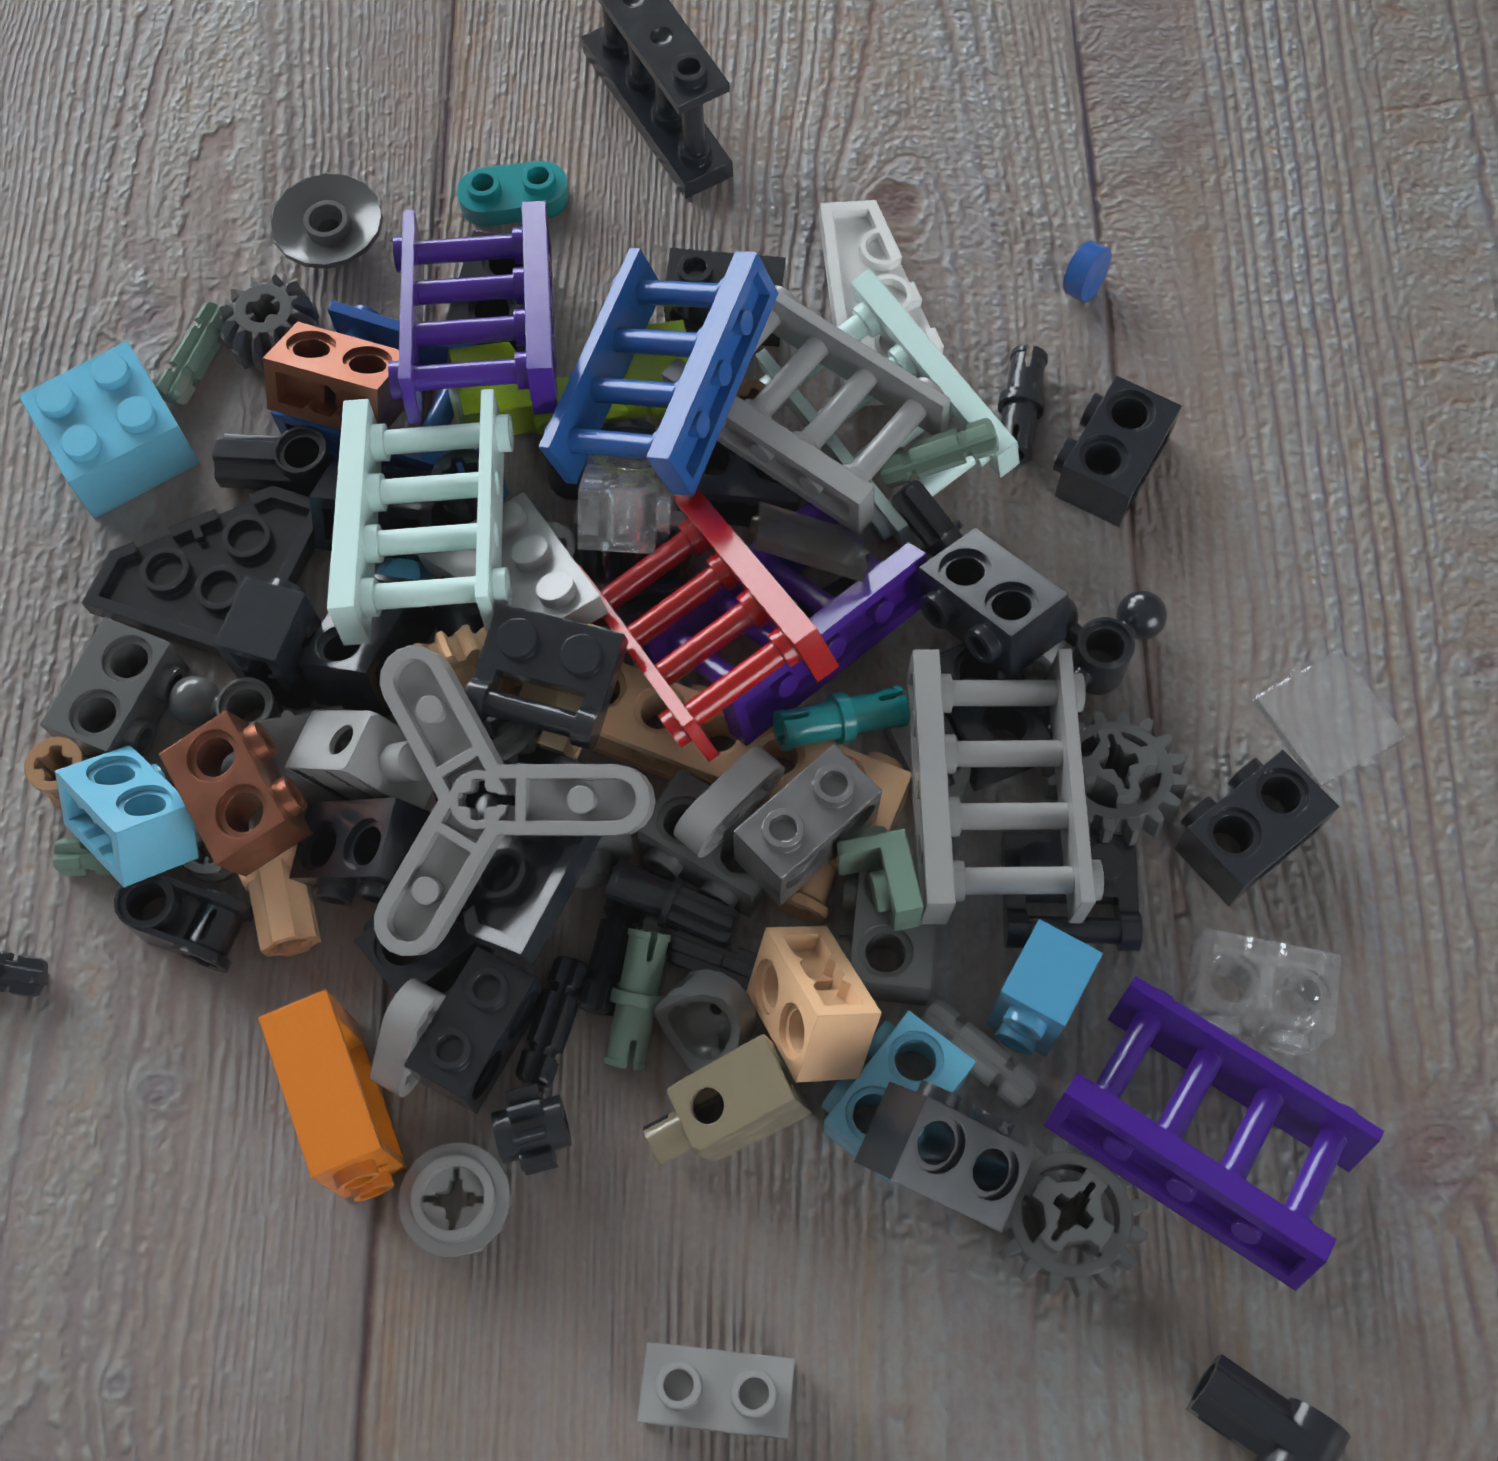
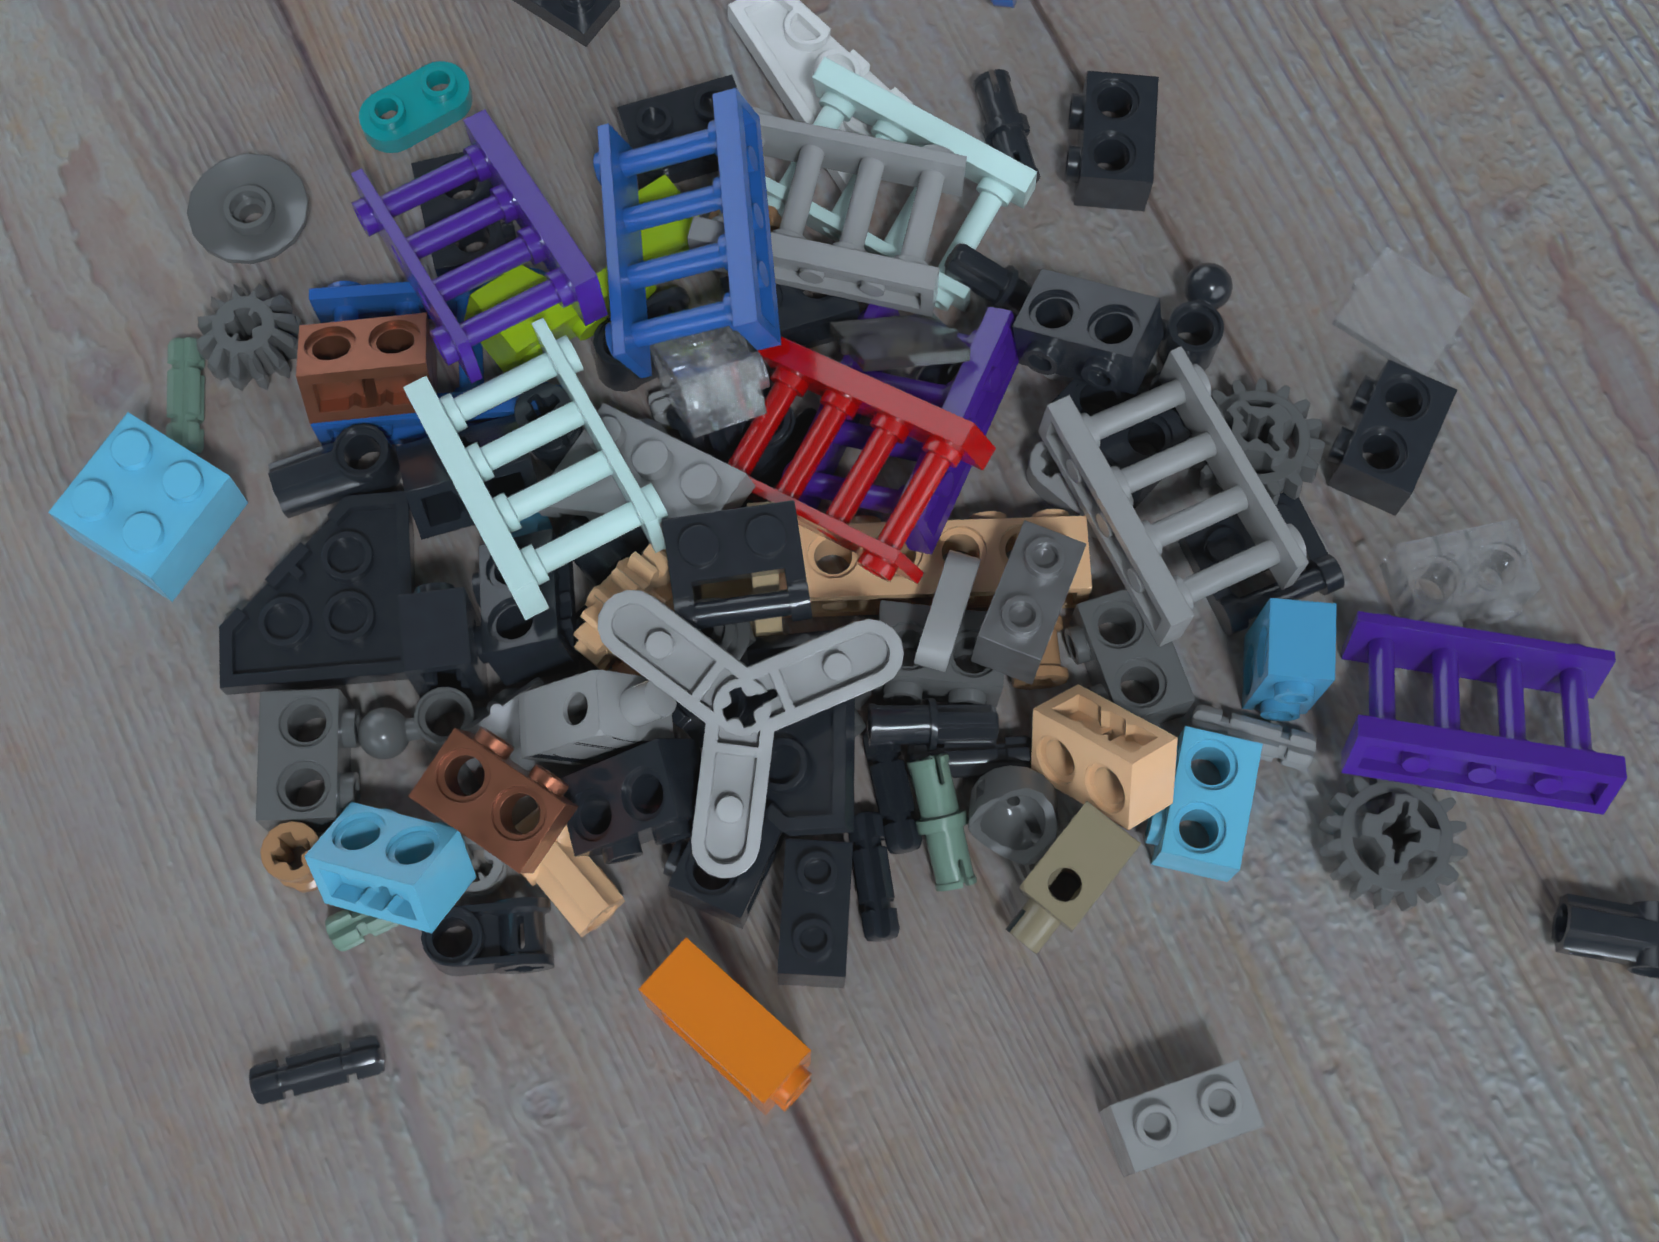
camera: 30 degrees left, 5 degrees up
light grey beam [370,978,445,1098] -> none
light grey gear [398,1142,512,1259] -> none
black gear [491,1083,572,1176] -> none
teal pin [773,685,910,752] -> none
sand green bracket [836,826,924,932] -> none
black brick [854,1080,1036,1233] -> none
sand green axle [879,418,999,488] -> none

